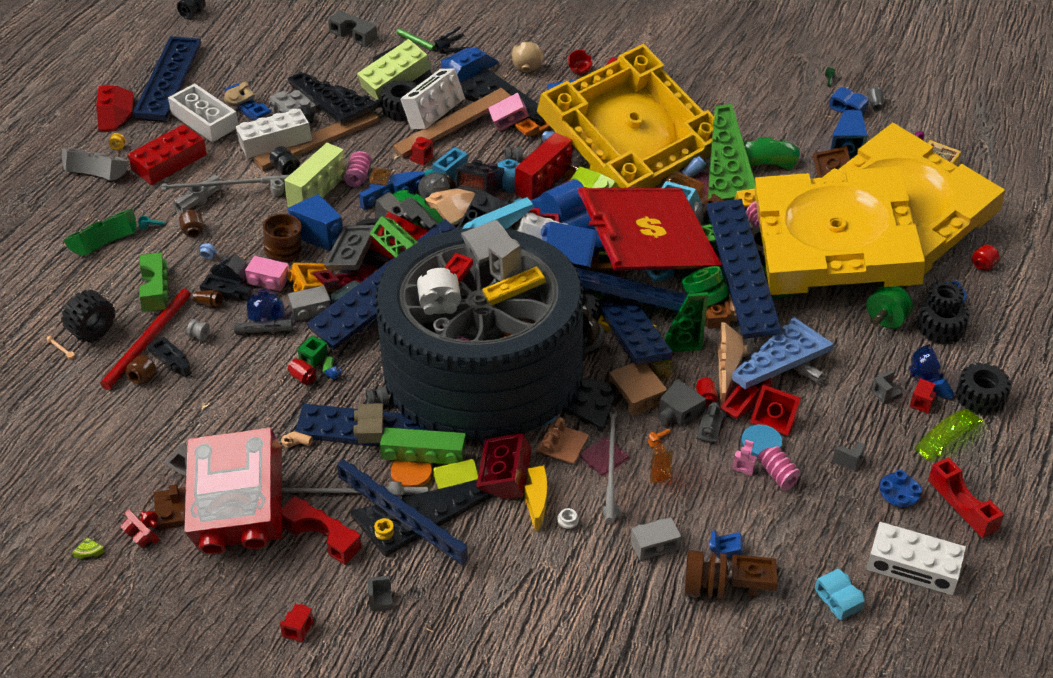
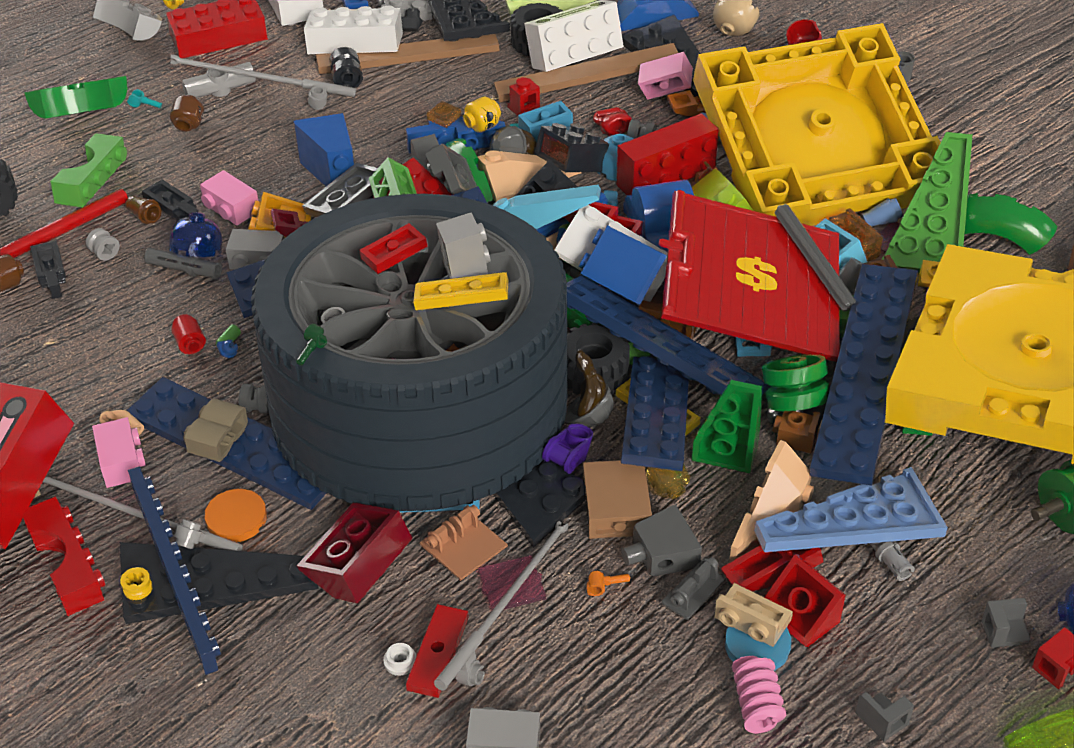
camera: 25 degrees right, 0 degrees up
light blue plate [199,243,217,260] -> none
black slope [209,253,248,281] -> none
reddish brown wheel [263,214,302,262] -> none
yellowish green brick [284,143,346,208] -> none
green brick [297,336,328,369] -> none
bright pink piece [344,151,372,188] -> none
dark grey panel [368,576,392,611] -> none
bright green brick [380,428,466,464] -> none
white brick [417,268,461,315] -> none
neon yellow slope [434,459,478,489] -> none
light grey slope [461,220,510,263] -> none
yellow slope [525,465,547,531] -> none
clear orange hinge [650,443,673,483] -> none
red brick [696,377,718,407] -> none
bright pink plate [732,440,757,476] -> none
none -> bright pink brick [92,417,146,488]
none -> dark green hand [296,323,327,366]
none -> red tile [406,604,469,698]
none -> yellow head [463,96,501,133]
none -> dark purple piece [542,423,593,474]
none -> red piece [593,107,632,136]
none -> tan bracket [714,583,793,647]
none -> dark grey axle [775,204,856,311]

